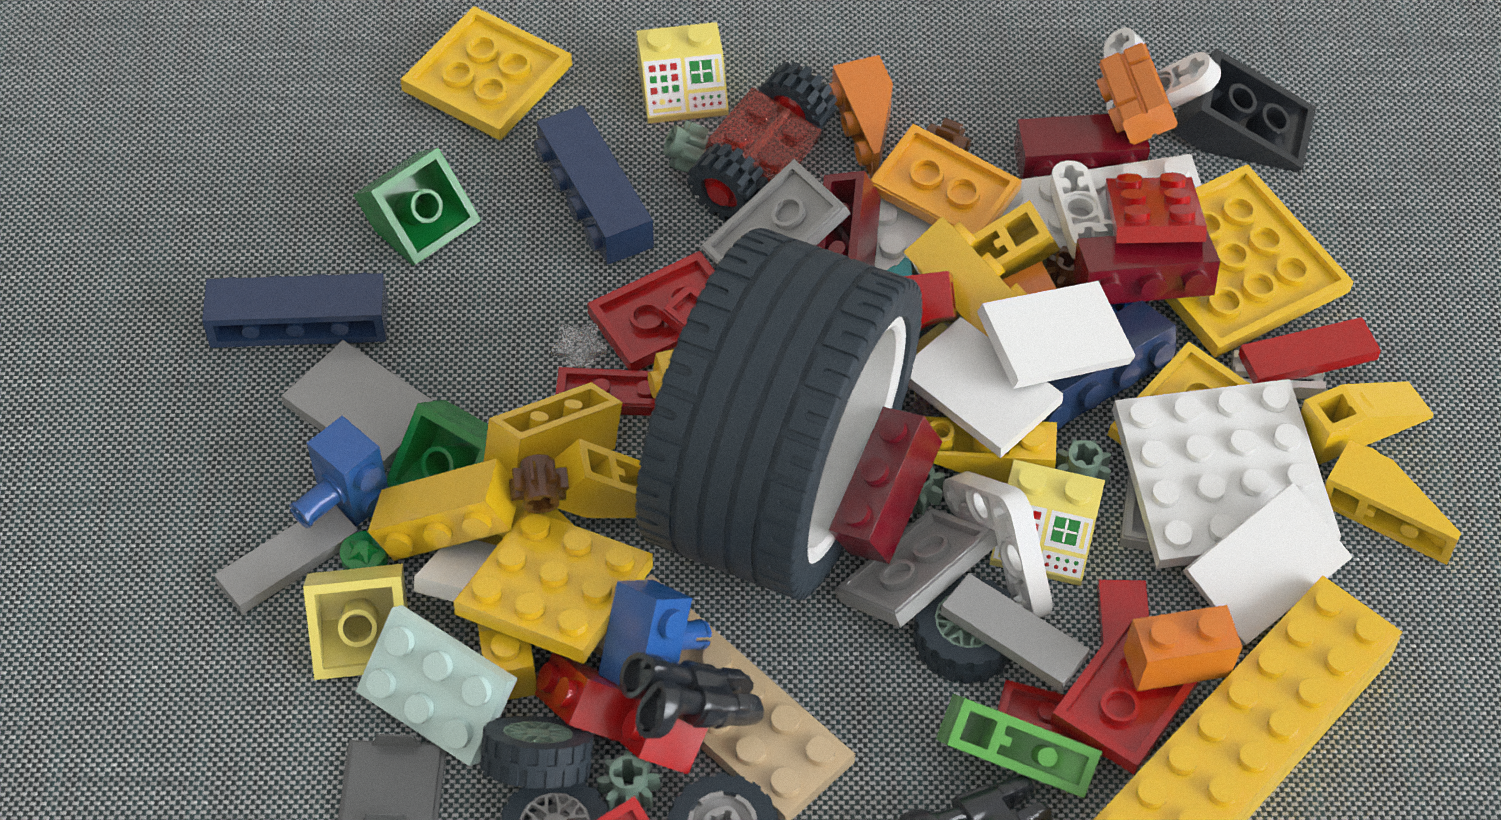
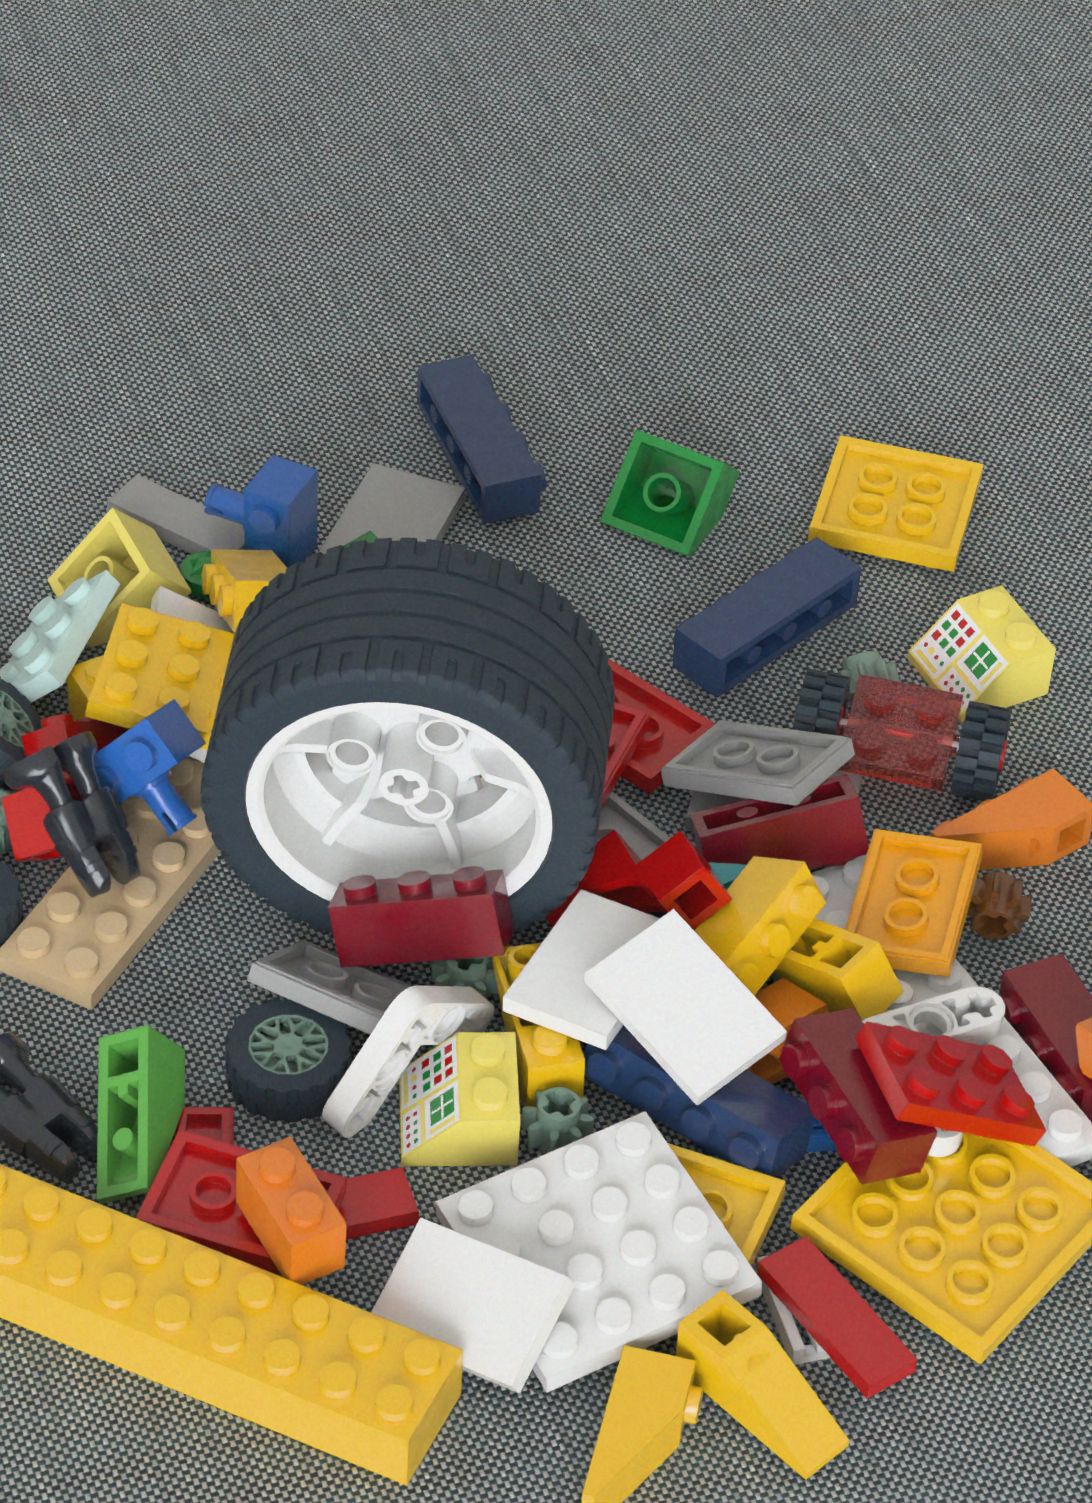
camera: 70 degrees right, 10 degrees down
light grey tile [940,573,1090,691] -> none

